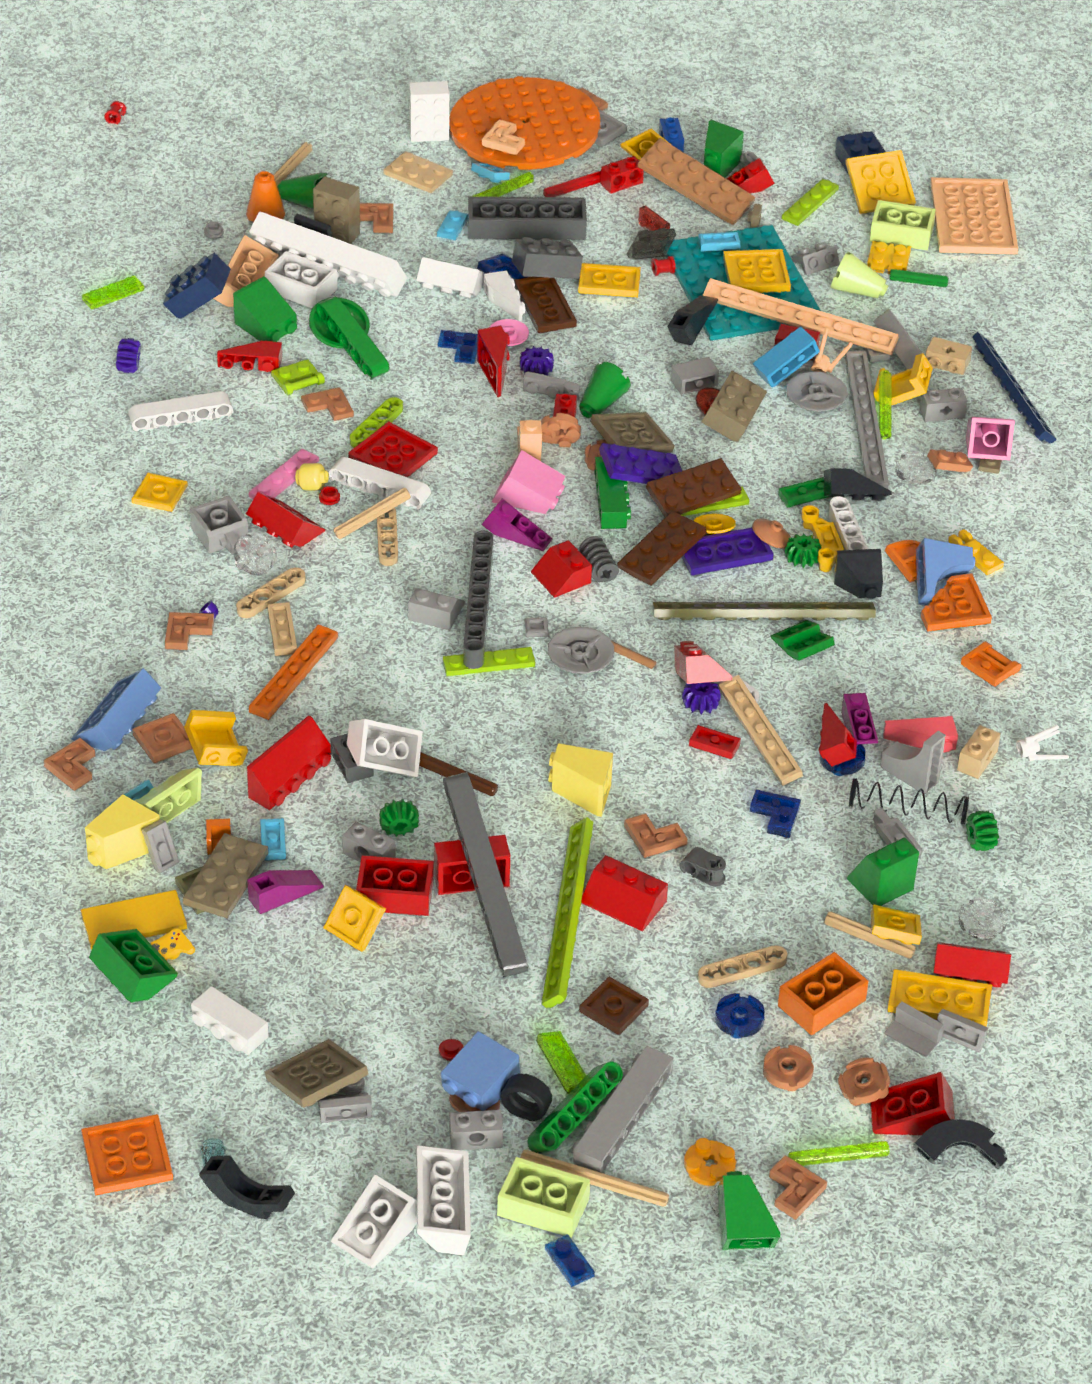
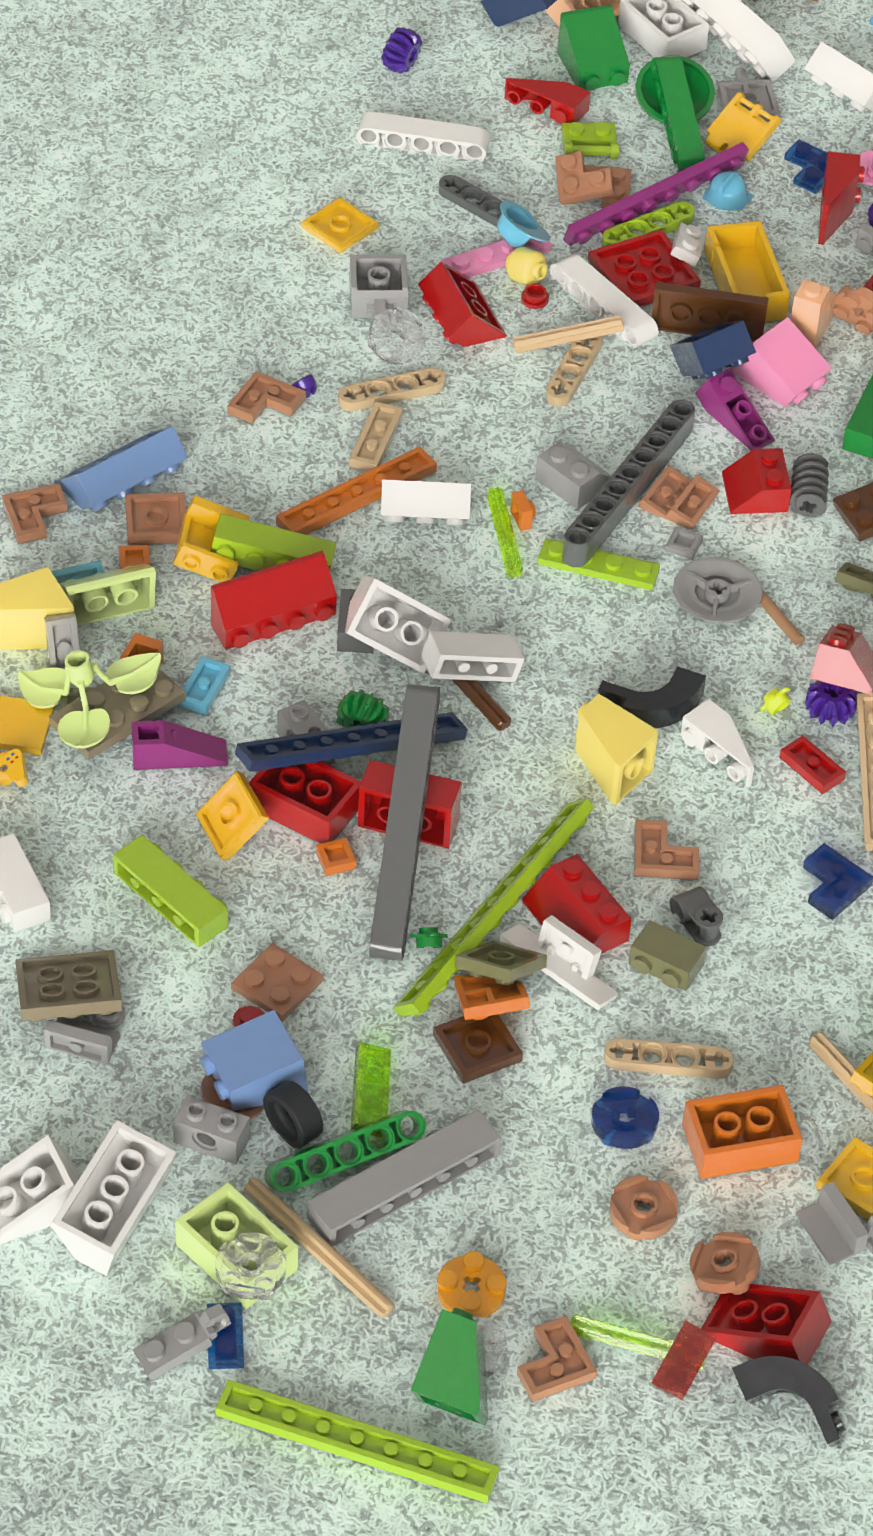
camera: 25 degrees right, 5 degrees up
none -> yellowish green plant [18,650,161,749]
none -> lime brick [113,835,229,947]
none -> orange plate [119,545,150,569]
none -> light grey hinge [133,1303,231,1381]
none -> lime brick [211,513,337,571]
none -> clear plate [215,1232,286,1300]
none -> lime plate [215,1379,500,1504]
none -> nougat plate [231,943,324,1022]
none -> dark blue plate [235,712,468,772]
none -> orange plate [316,838,357,876]
none -> white brick [381,480,471,525]
none -> green plate [410,927,448,948]
none -> white brick [421,631,525,682]
none -> dark grey beam [439,175,503,227]
none -> orange plate [453,975,530,1020]
none -> olive plate [455,940,547,985]
none -> clear neon green axle [487,487,523,578]
none -> medium azure piece [497,201,550,247]
none -> white bracket [499,916,618,1010]
none -> orange plate [510,490,536,531]
none -> nougat plate [555,151,615,205]
none -> magenta plate [563,142,749,246]
none -> black arch [598,666,706,729]
none -> olive brick [629,920,707,991]
none -> nougat slope [638,465,720,529]
none -> clear red plate [651,1320,717,1401]
none -> reddish brown plate [652,282,769,343]
none -> white plate [670,222,706,267]
none -> dark blue brick [670,320,756,380]
none -> white slope [681,698,754,787]
none -> medium azure piece [703,171,754,211]
none -> yellow piece [704,221,790,322]
none -> yellow plate [705,92,782,161]
none -> light grey plate [717,68,780,122]
none -> neon yellow plate [760,687,791,716]

